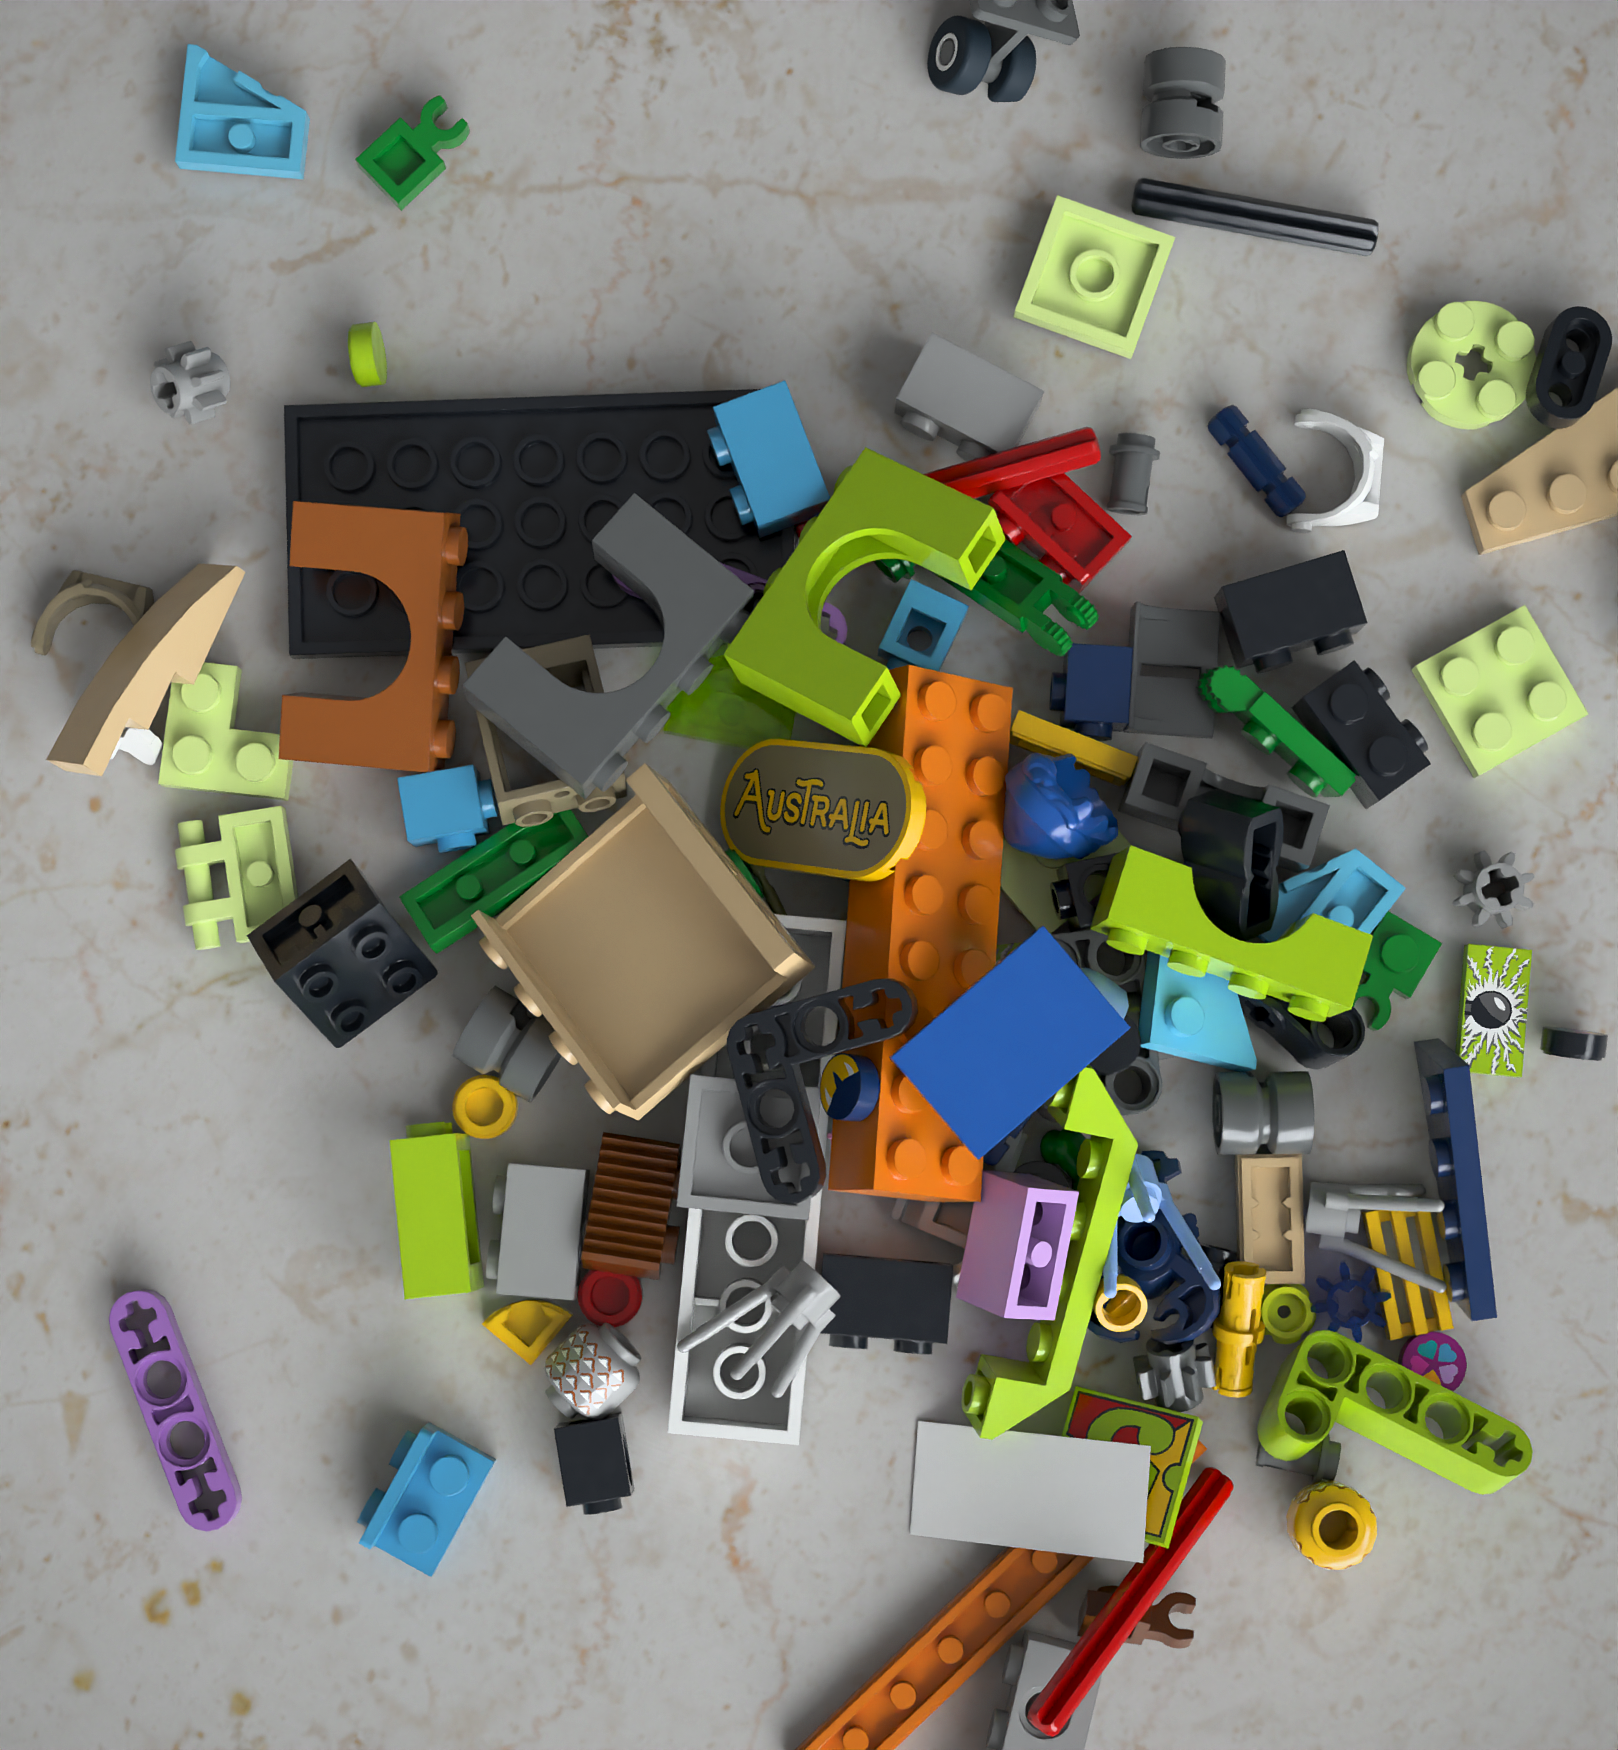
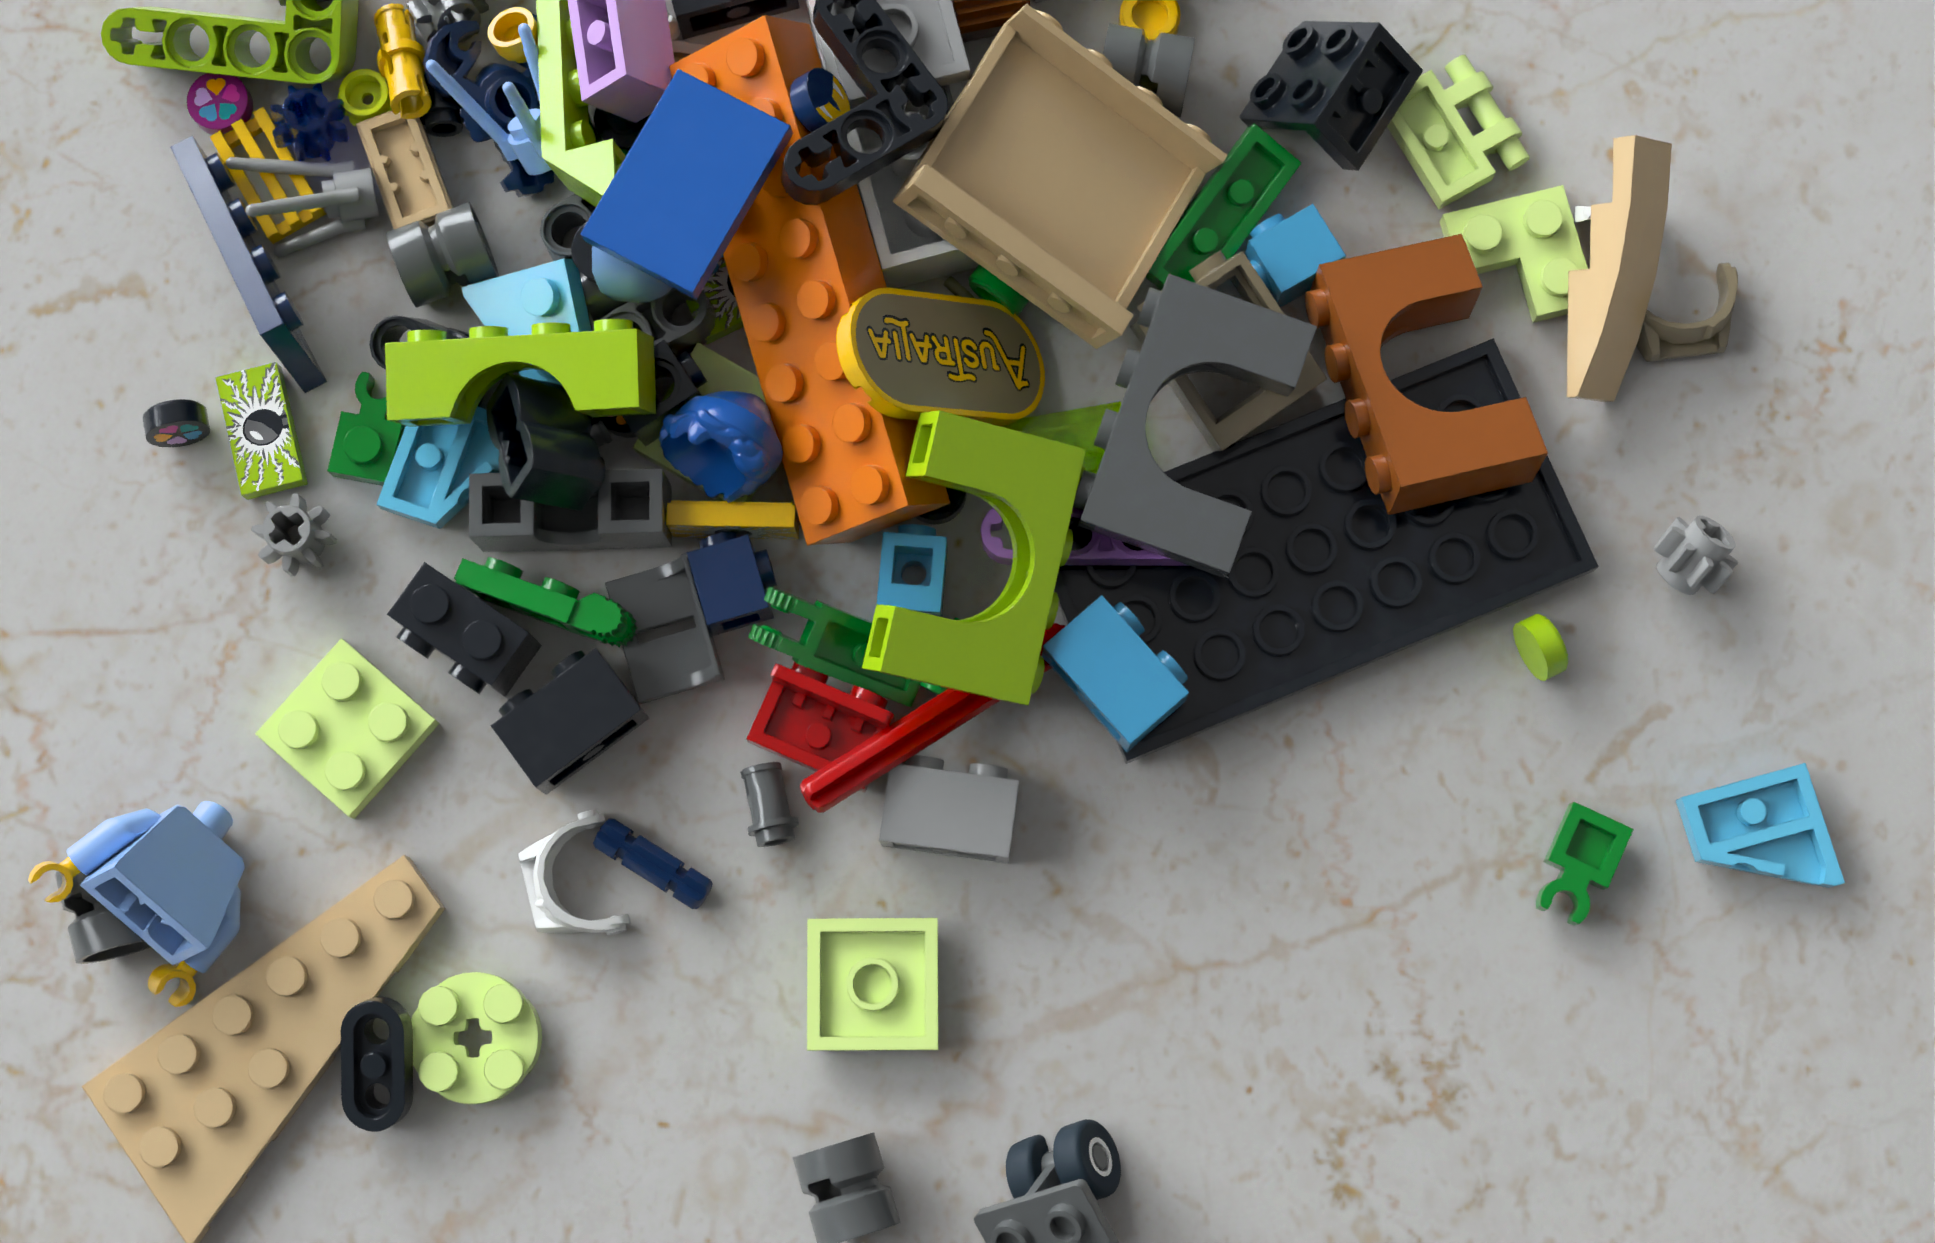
camera: 165 degrees right, 5 degrees down
black axle [1131,178,1379,256] -> none

